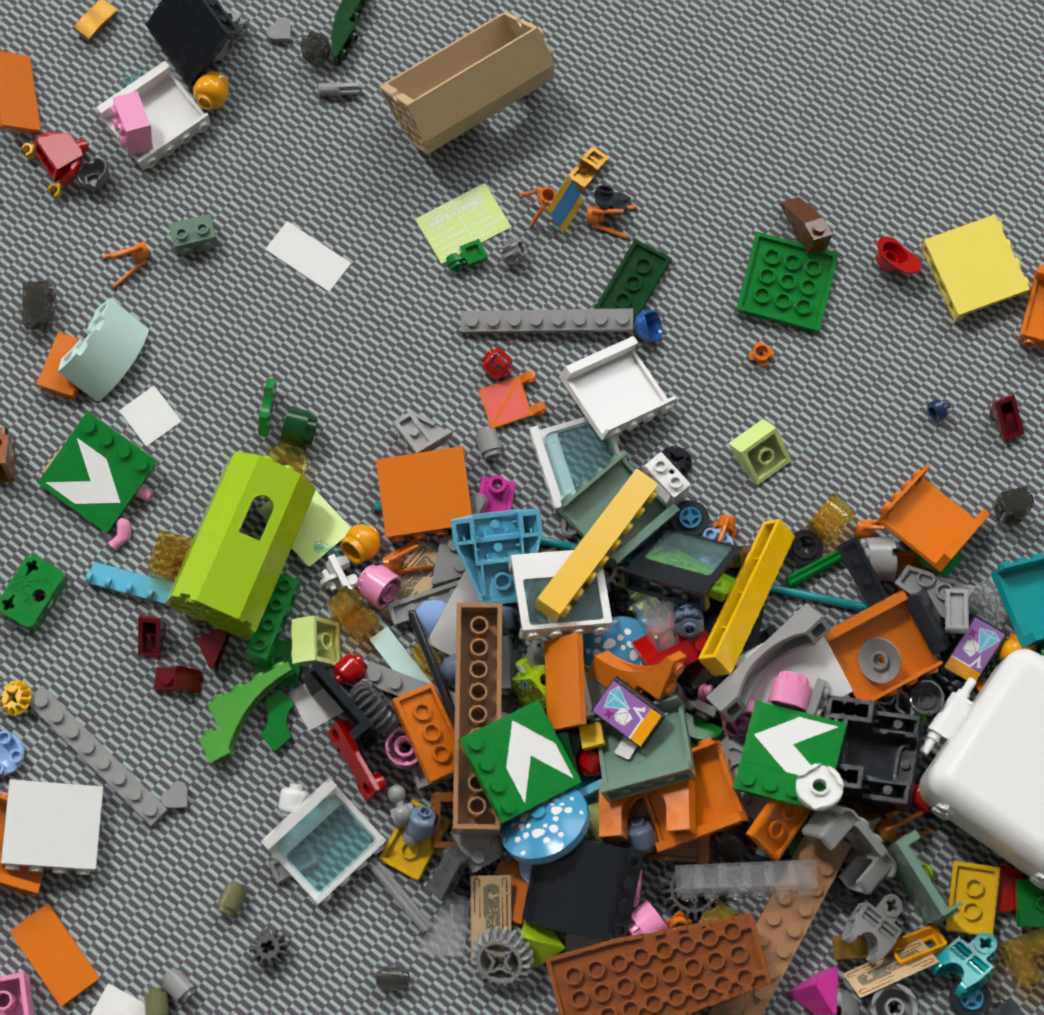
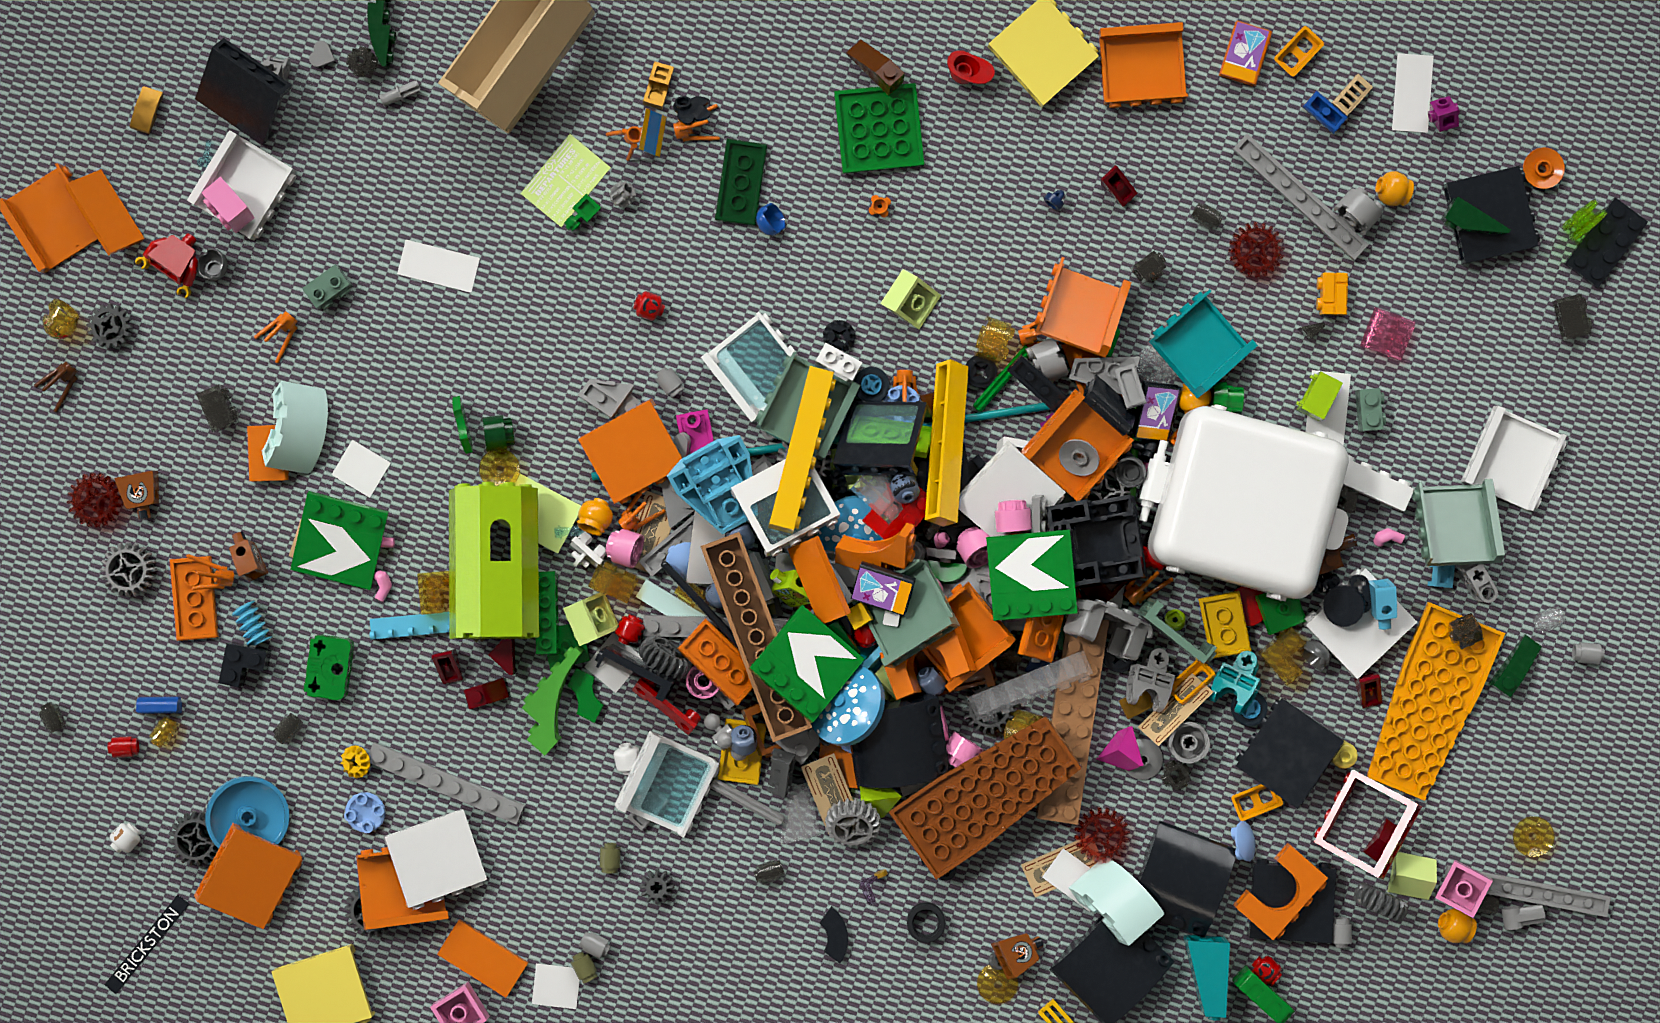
camera: 15 degrees left, 15 degrees up
light grey tile [161,781,188,809] -> none
light orange piece [193,71,230,110] -> none
light grey plate [461,308,633,334] -> none
flag [478,370,547,429] -> none
white panel [559,336,676,441] -> none
orange plate [665,912,692,929] -> none
light grey arch [706,603,831,724] -> none
white tile [796,764,843,811] -> none

